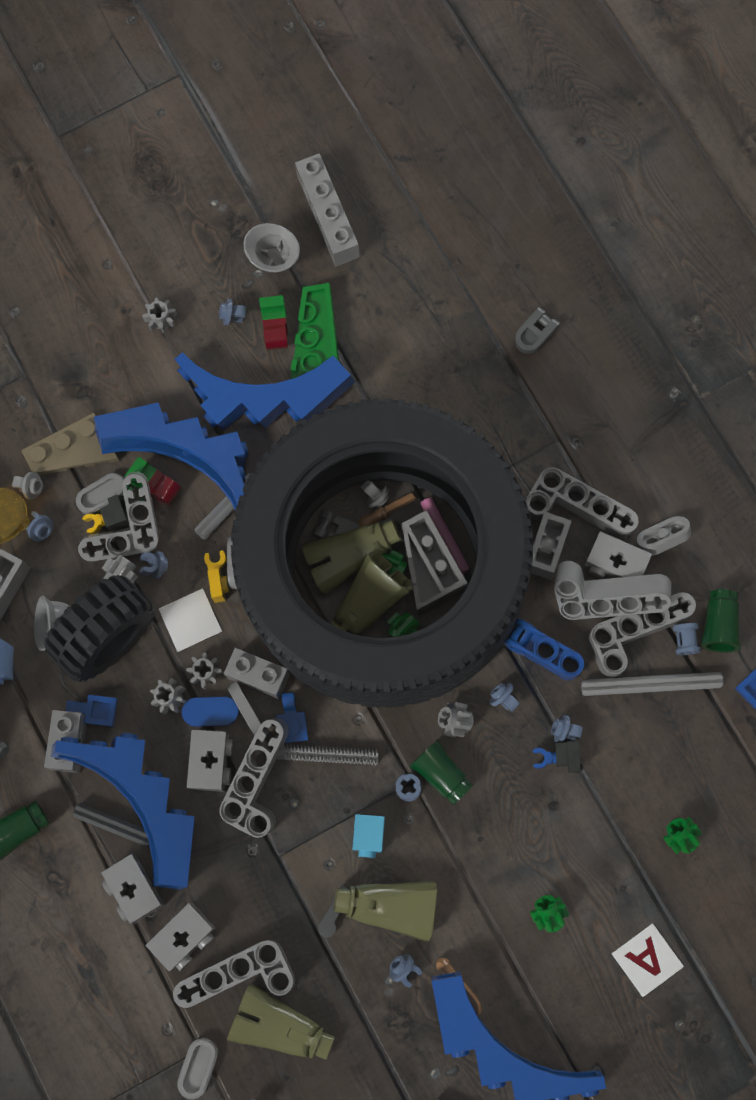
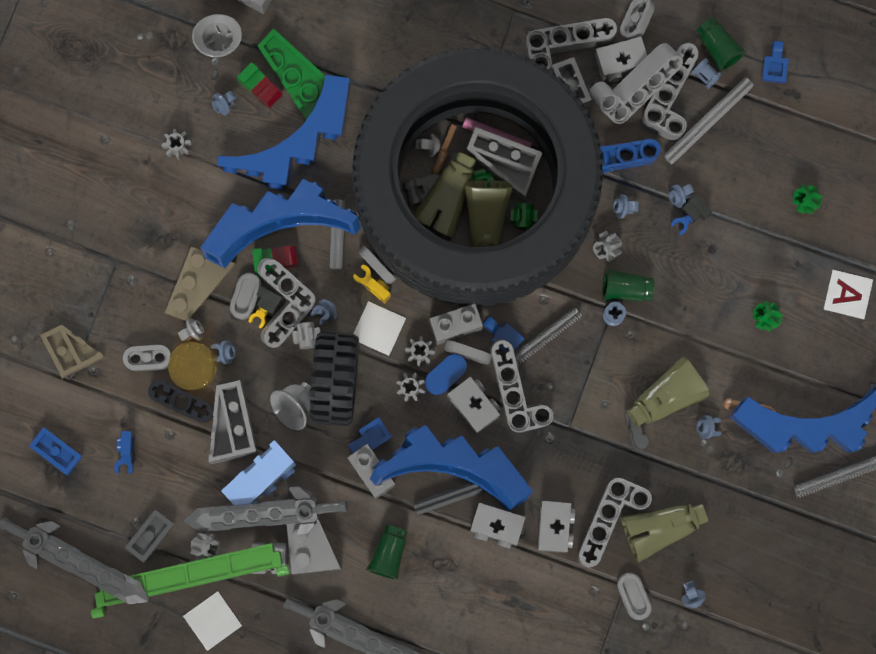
camera: 50 degrees left, 5 degrees up
medium azure brick [352,814,385,858] -> none

